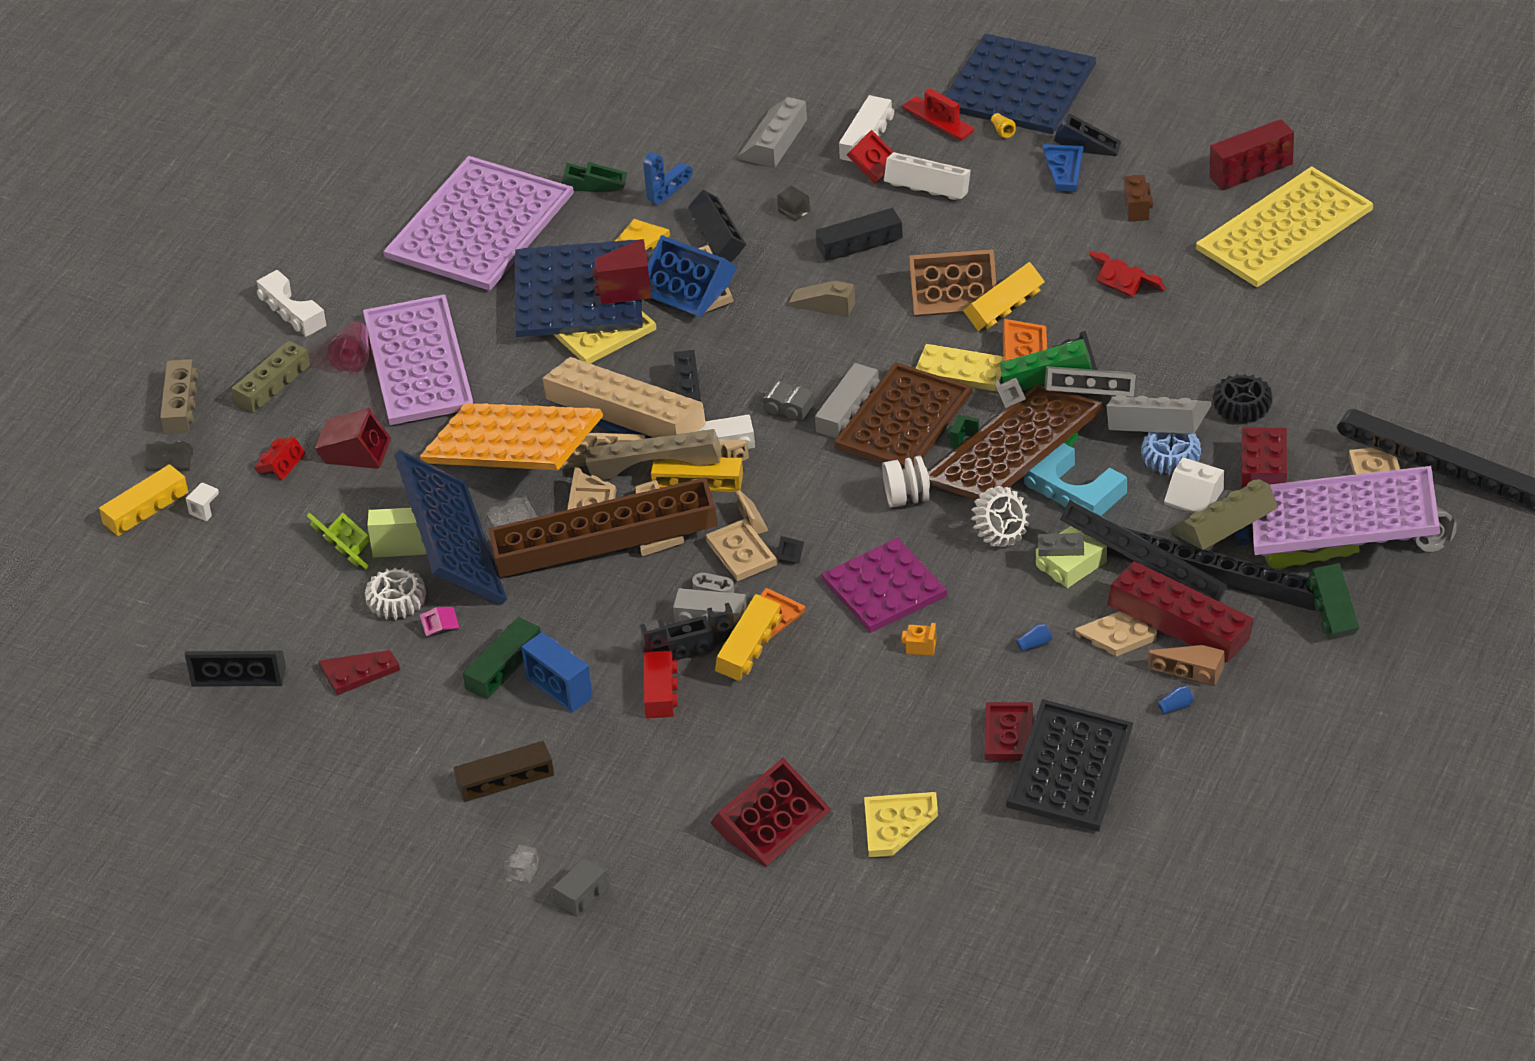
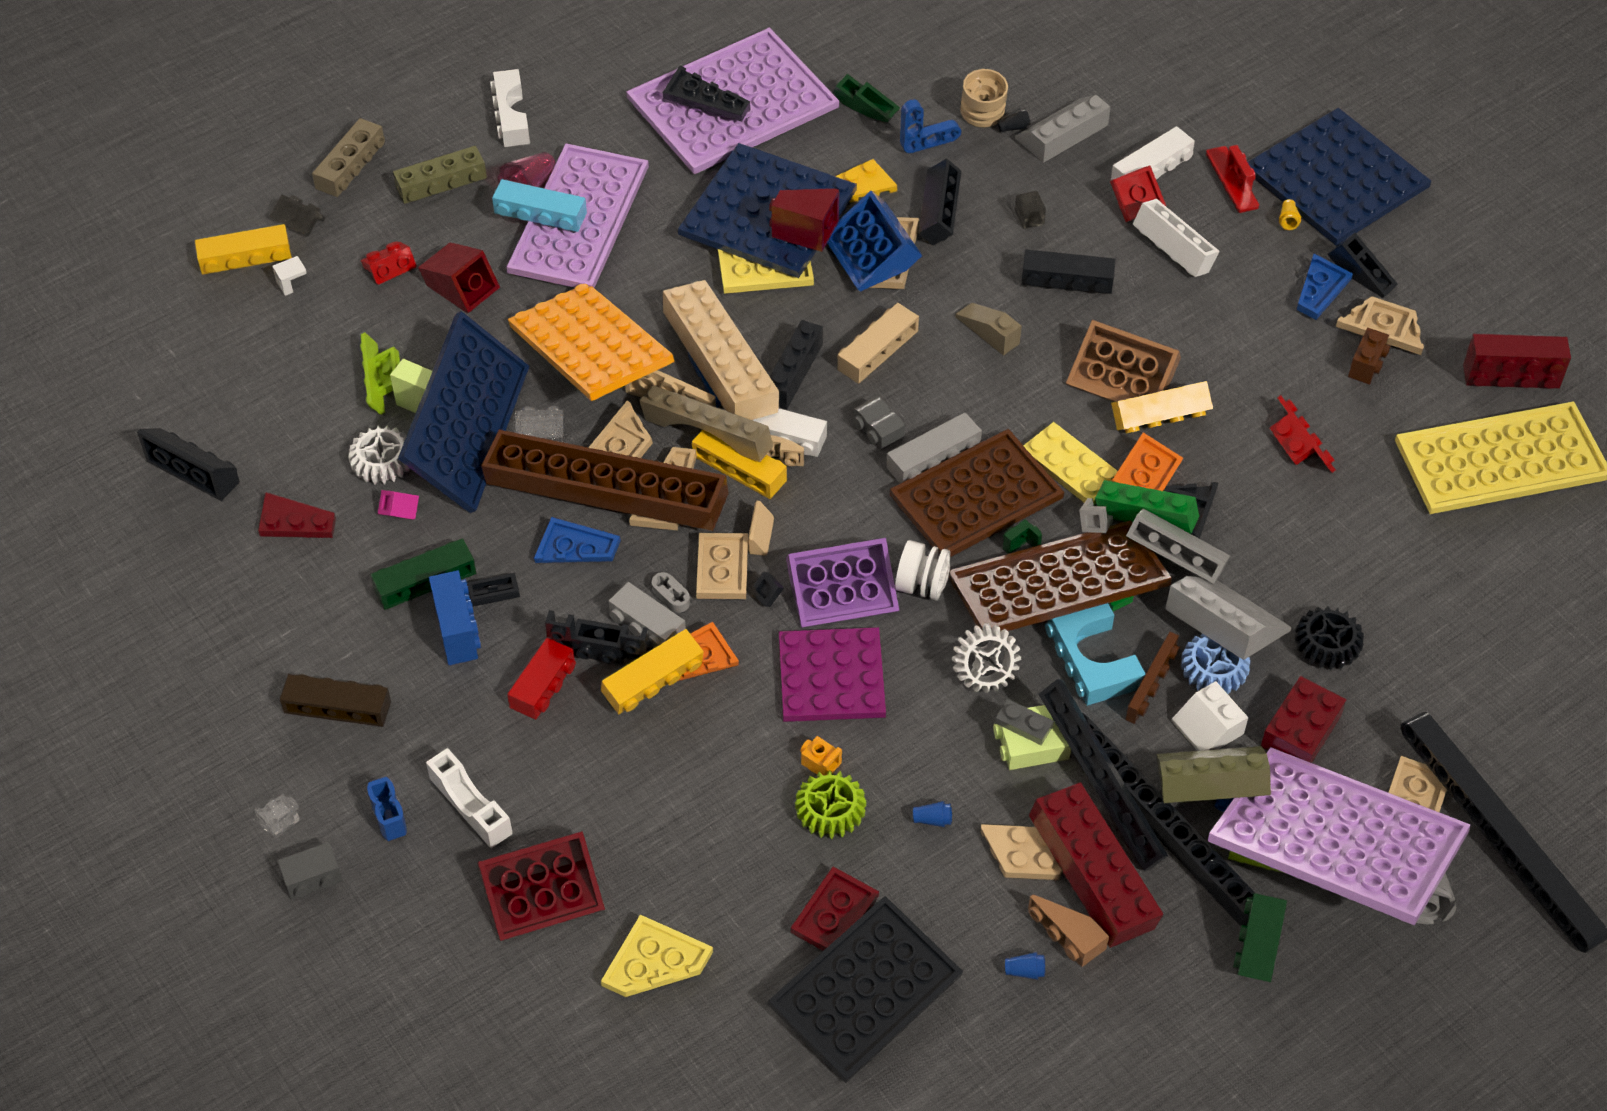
camera: 25 degrees right, 10 degrees up
none -> blue brick [367,777,407,841]
none -> white arch [426,748,513,849]
none -> black tile [467,573,520,607]
none -> medium azure brick [492,179,587,232]
none -> blue wing [534,517,621,563]
none -> black wing [663,65,750,122]
none -> medium lavender slope [786,538,899,628]
none -> lime gear [795,770,866,839]
none -> tan brick [837,303,919,384]
none -> tan wheel [960,69,1008,128]
none -> black cone [997,108,1031,133]
none -> reddish brown plate [1125,632,1180,724]
none -> tan wing [1336,296,1424,355]

